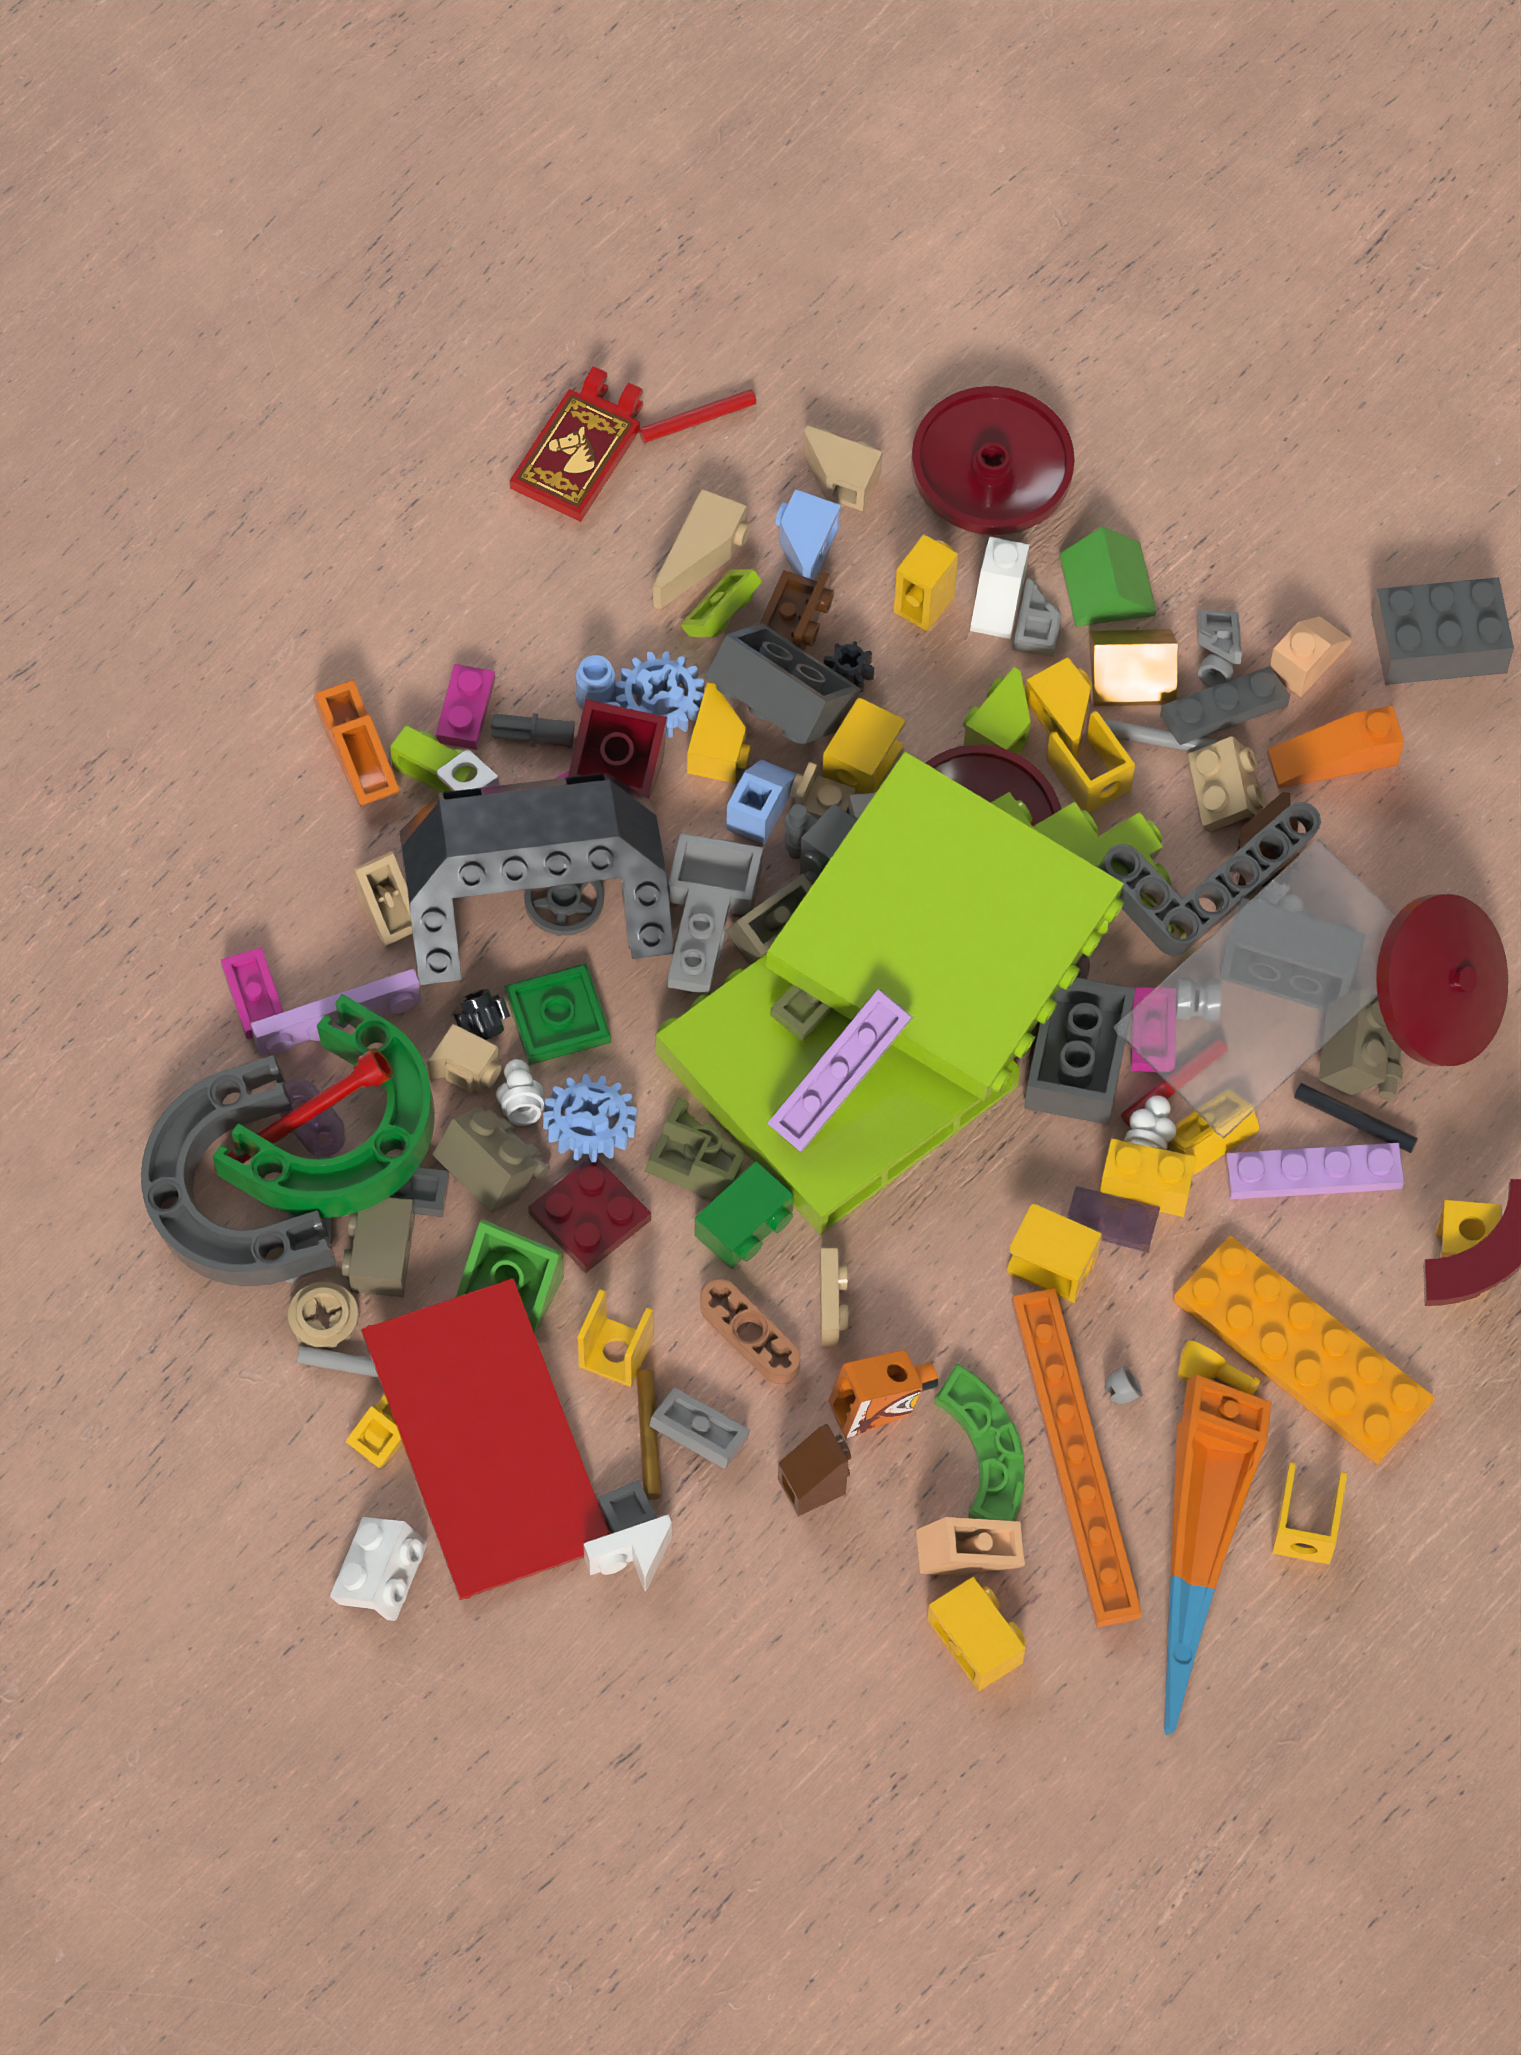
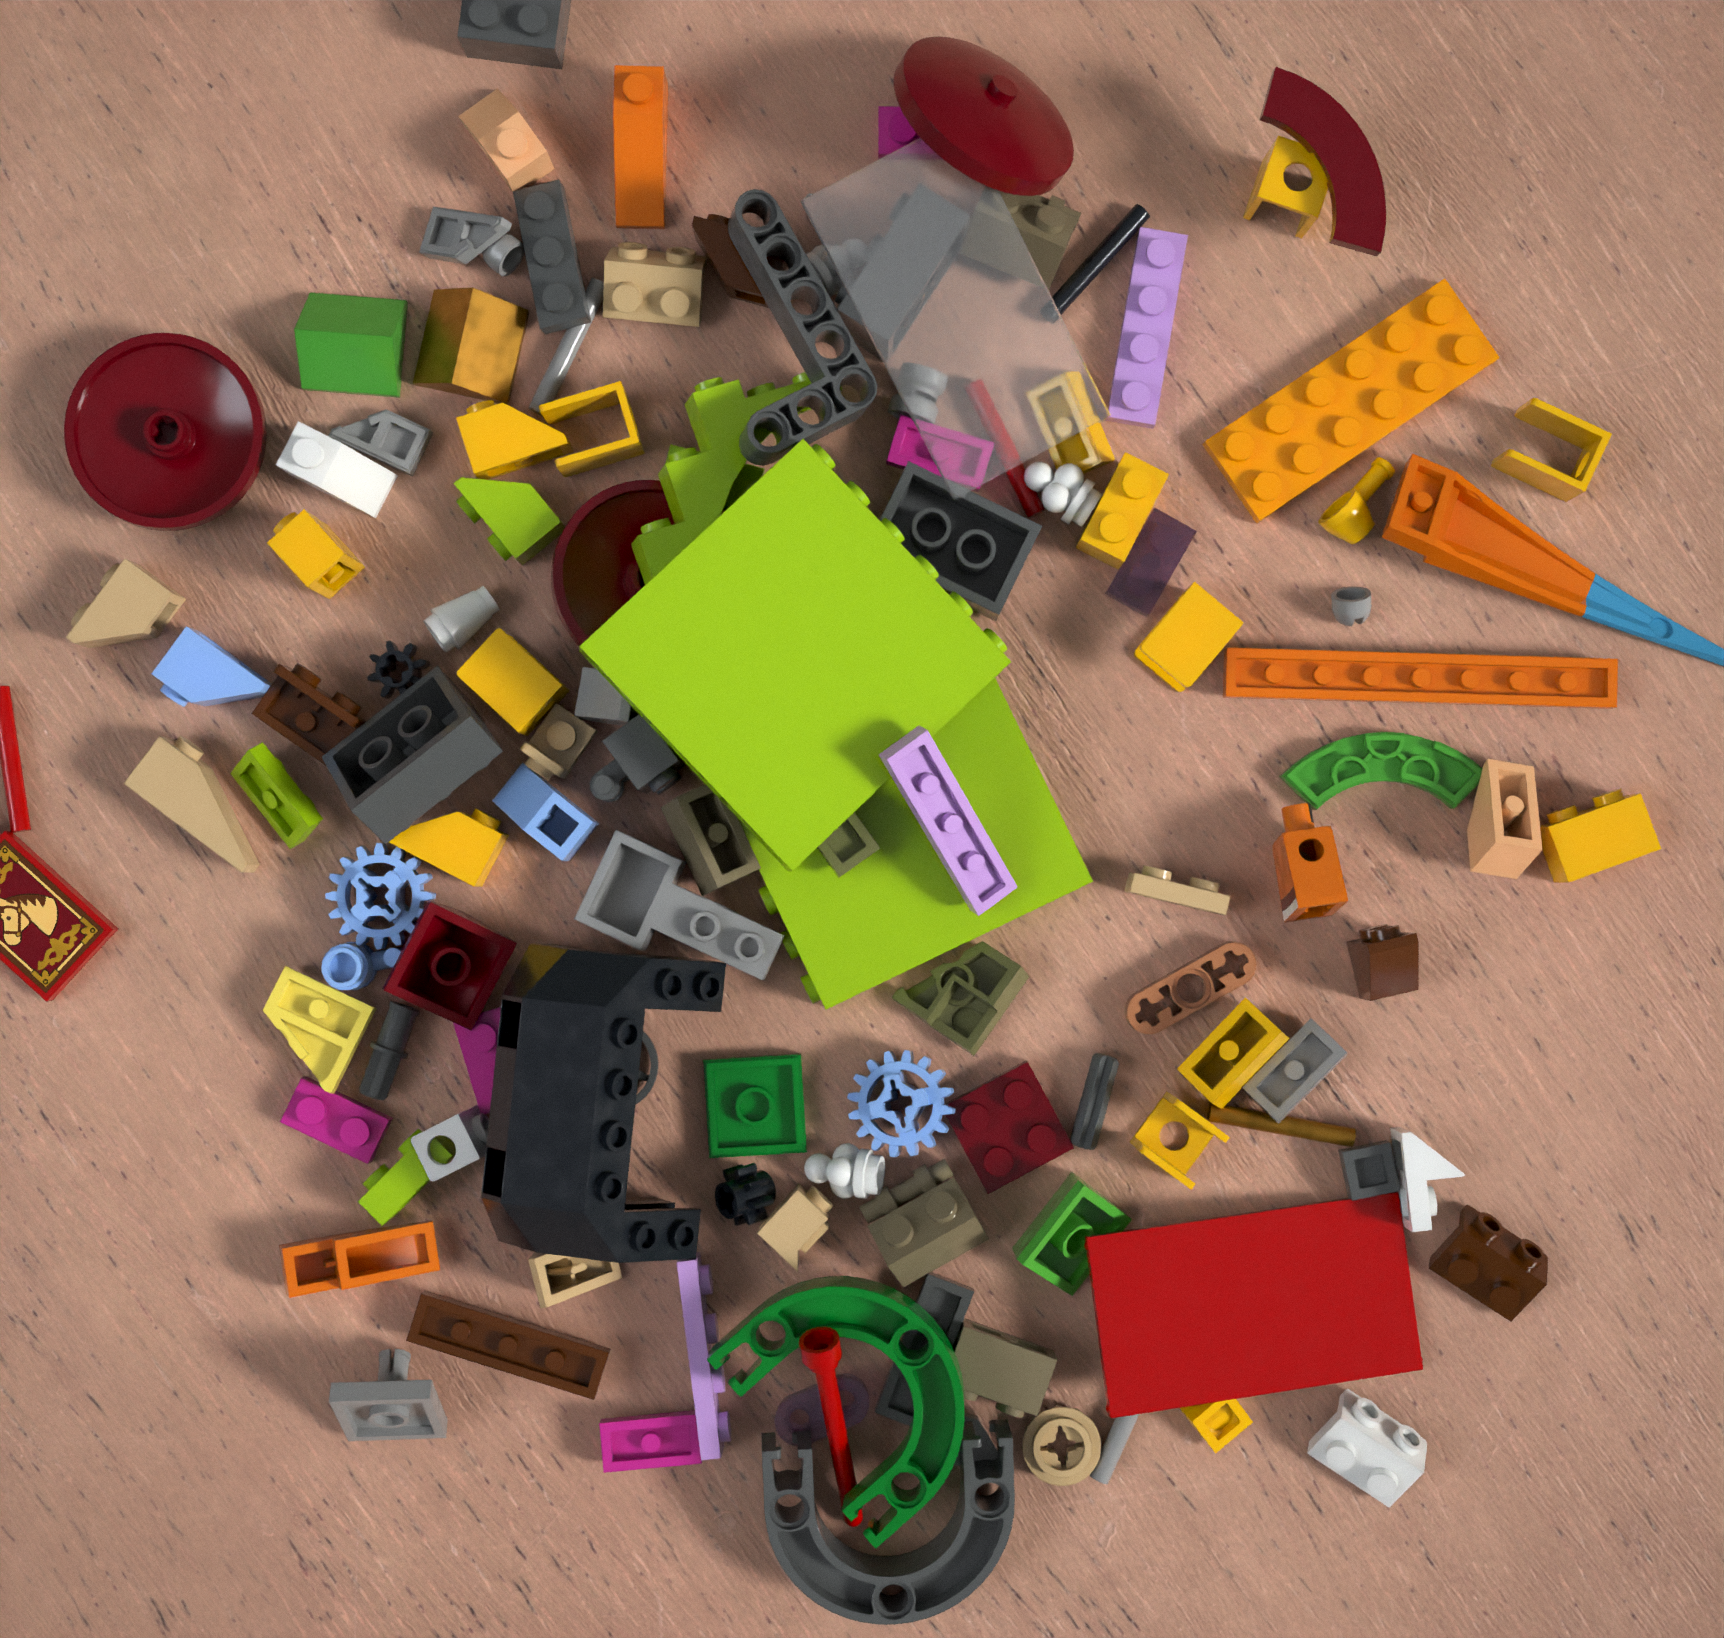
camera: 75 degrees left, 25 degrees up
green brick [694,1161,794,1269] -> none
none -> light yellow wing [263,966,377,1094]
none -> light grey tile [329,1349,448,1441]
none -> reddish brown plate [406,1290,611,1400]
none -> white cone [423,586,500,652]
none -> dark grey axle [1070,1053,1119,1150]
none -> yellow brick [1177,997,1290,1109]
none -> reddish brown bracket [1428,1205,1548,1322]

